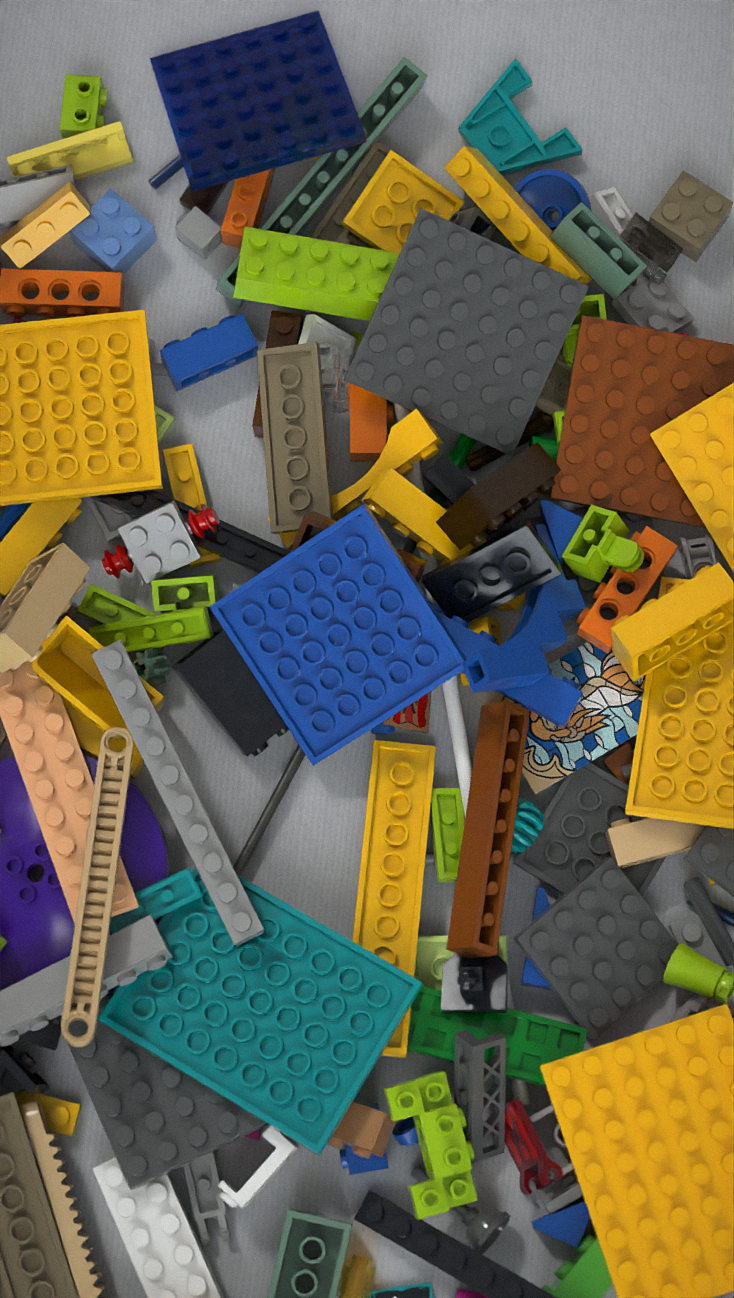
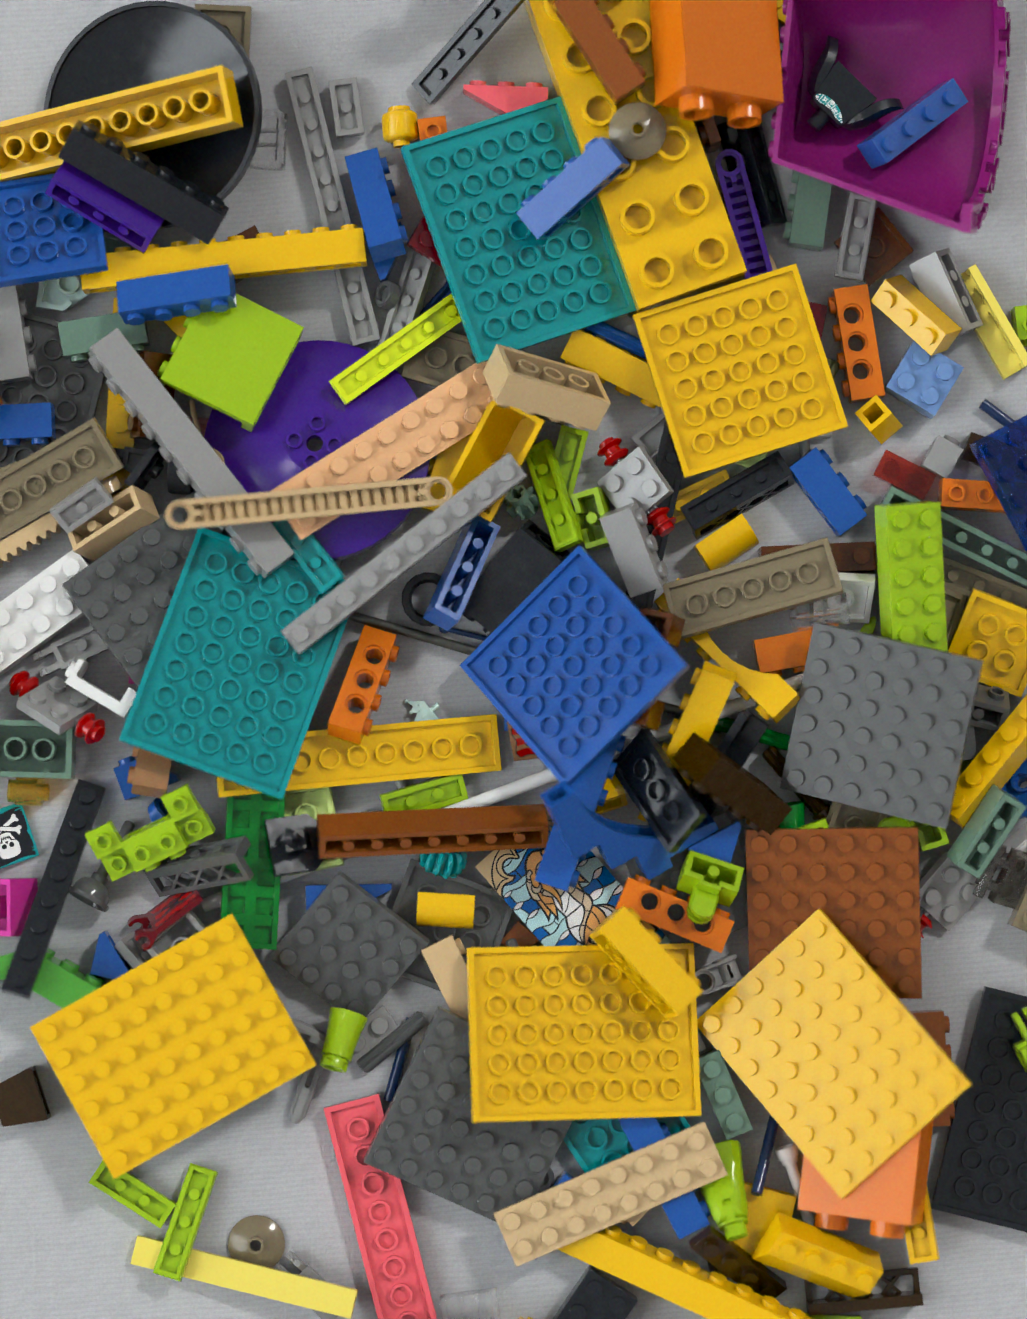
camera: 70 degrees right, 10 degrees up
none -> light grey plate [9,670,106,745]
none -> light grey plate [50,477,114,534]
none -> tan brick [68,485,160,561]
none -> orange brick [327,625,400,745]
none -> black tyre [401,572,441,626]
none -> light aqua piece [404,699,440,721]
none -> yellow brick [416,891,475,929]
none -> blue brick [423,516,501,631]
none -> dark blue hinge [439,627,488,641]
none -> light grey brick [599,502,668,598]
none -> black fence [680,451,794,540]
none -> yellow brick [694,514,759,571]
none -> yellow brick [855,395,903,445]
none -> clear red plate [872,450,936,501]

